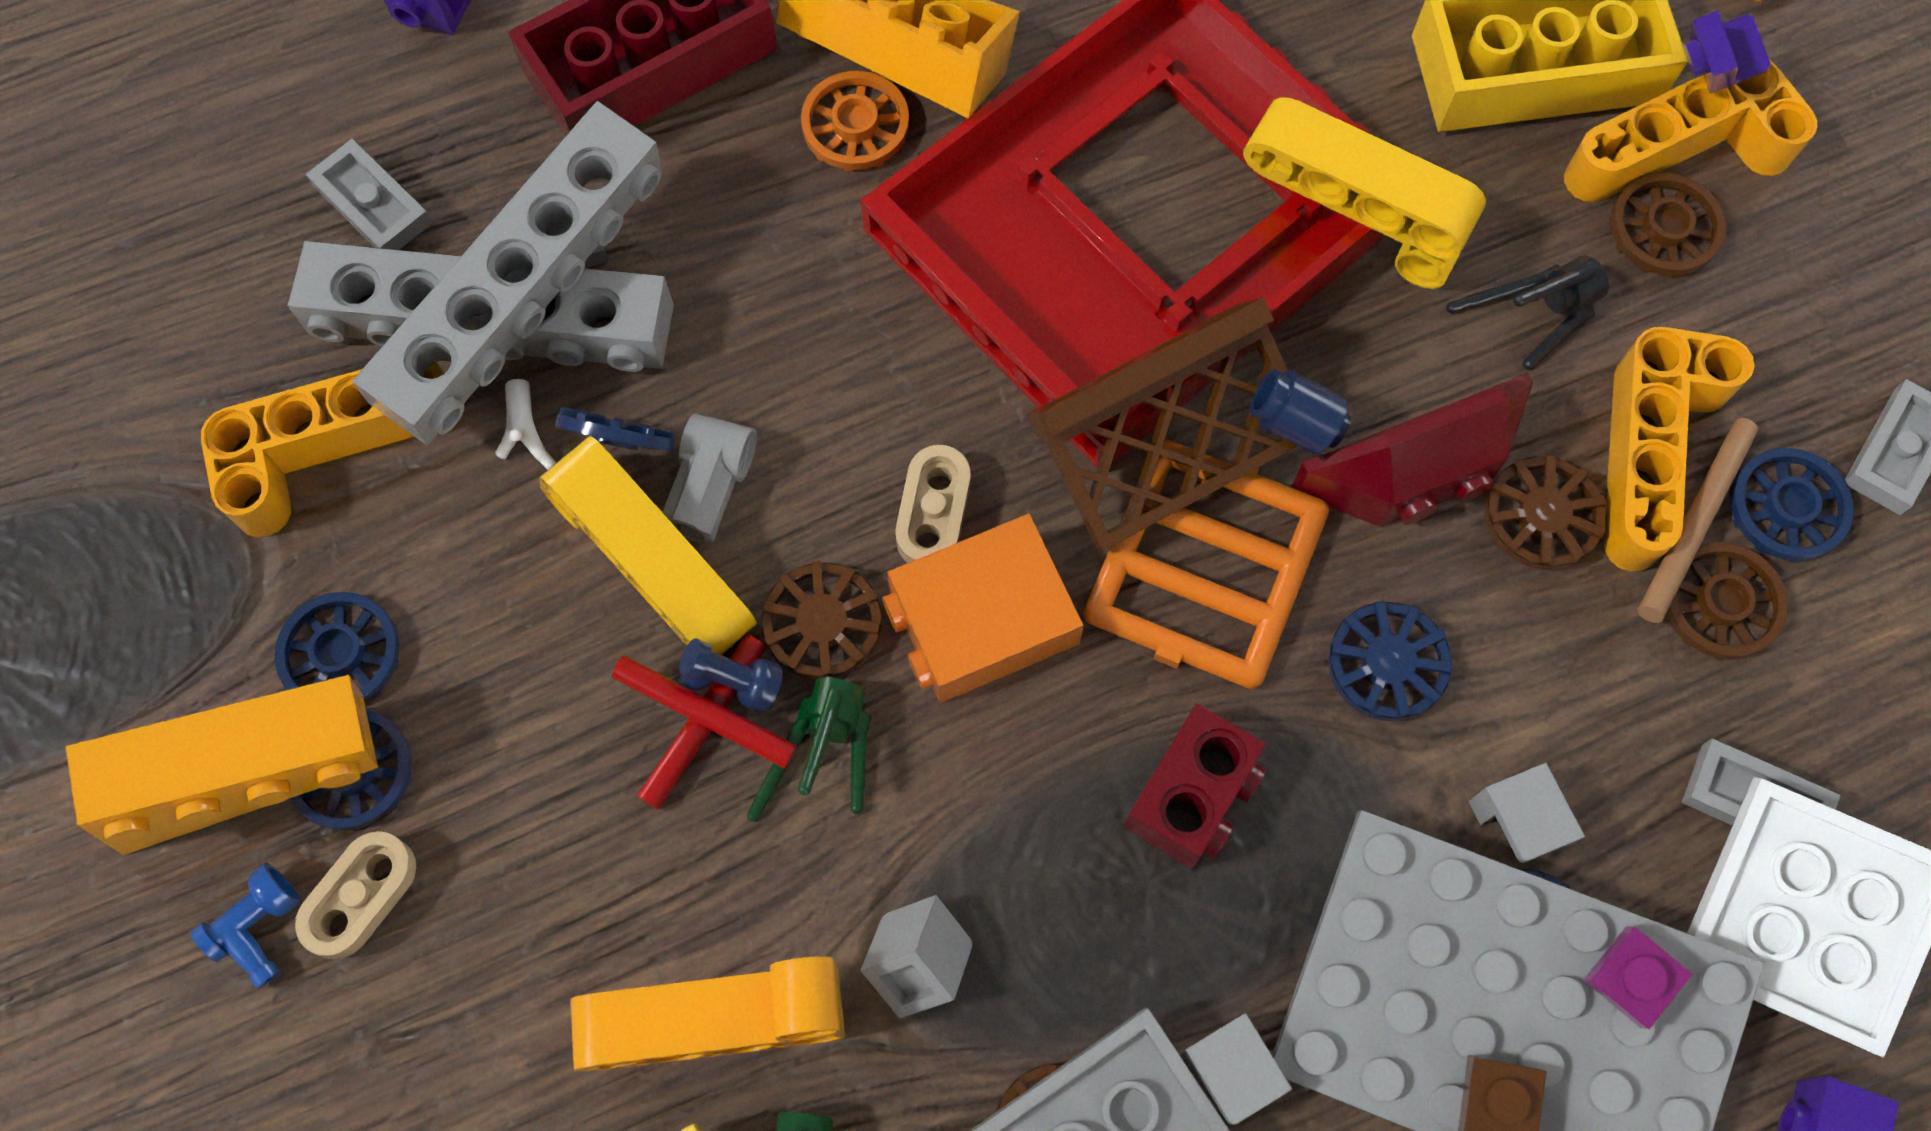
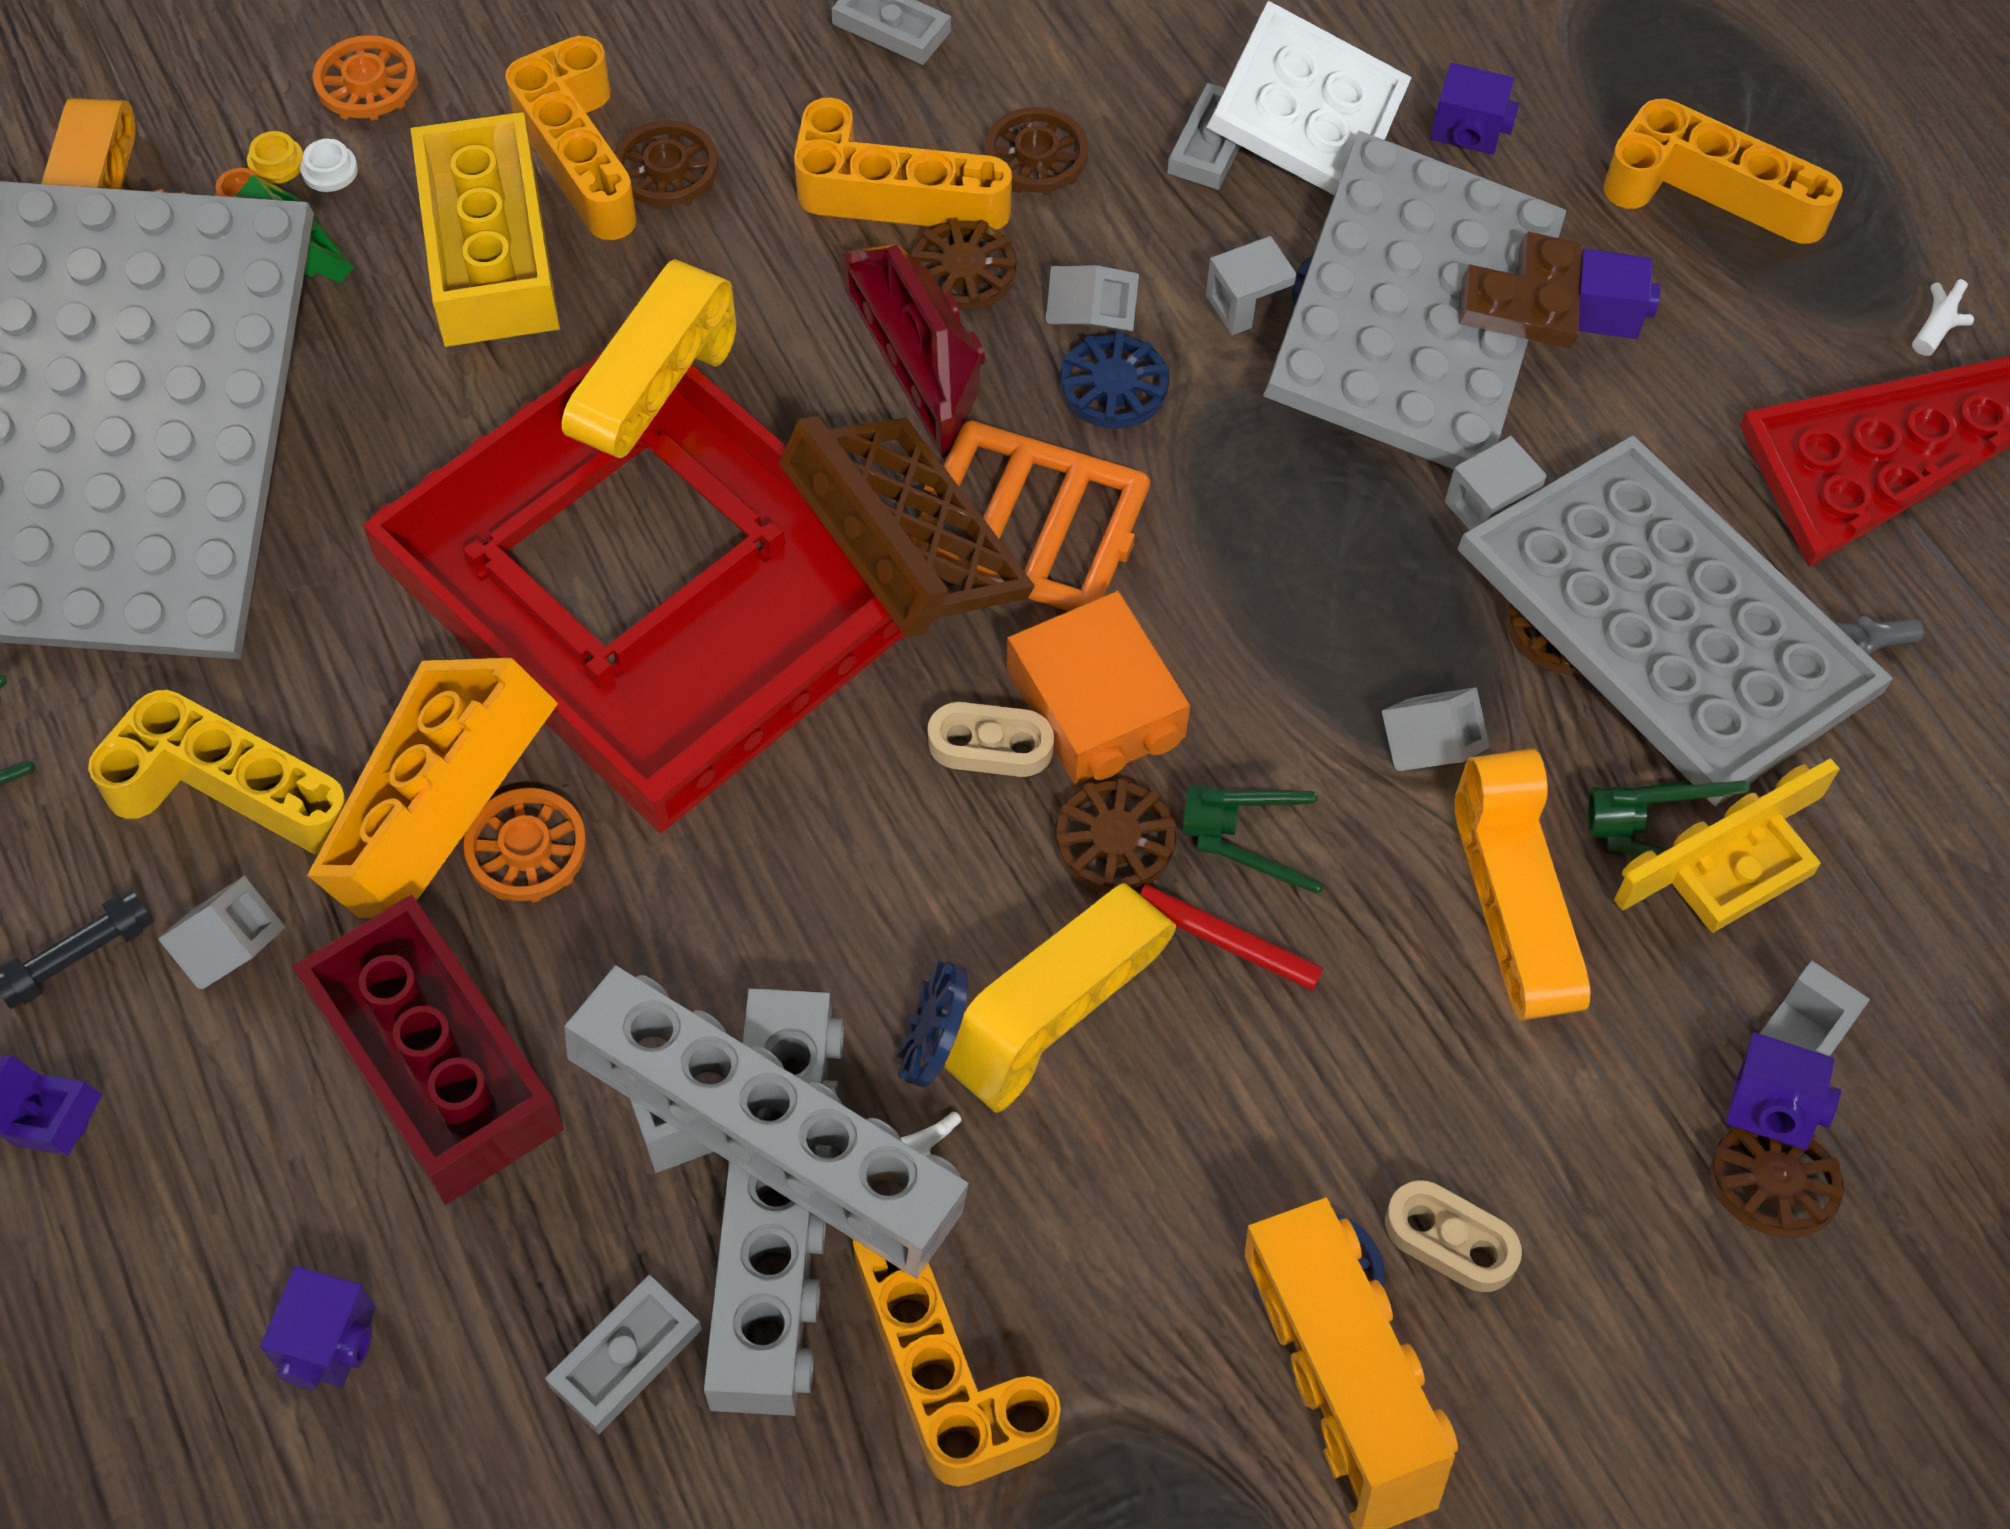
camera: 95 degrees left, 10 degrees down
blue piece [191,863,301,990] -> none
dark blue wheel [275,592,399,702] -> none
red bar [611,655,797,769] -> none
light grey piece [663,412,757,543] -> none
dark blue piece [672,638,782,713] -> none
dark red brick [1123,703,1267,869] -> none
dark blue brick [1250,369,1351,454] -> none
black plant [1446,255,1609,370] -> none
magenta plate [1583,926,1693,1030] -> none
medium nougat bar [1637,418,1758,623] -> none
dark purple bracket [1683,10,1770,94] -> none
dark blue wheel [1729,448,1854,563] -> none
none -> light grey panel [1046,265,1139,331]

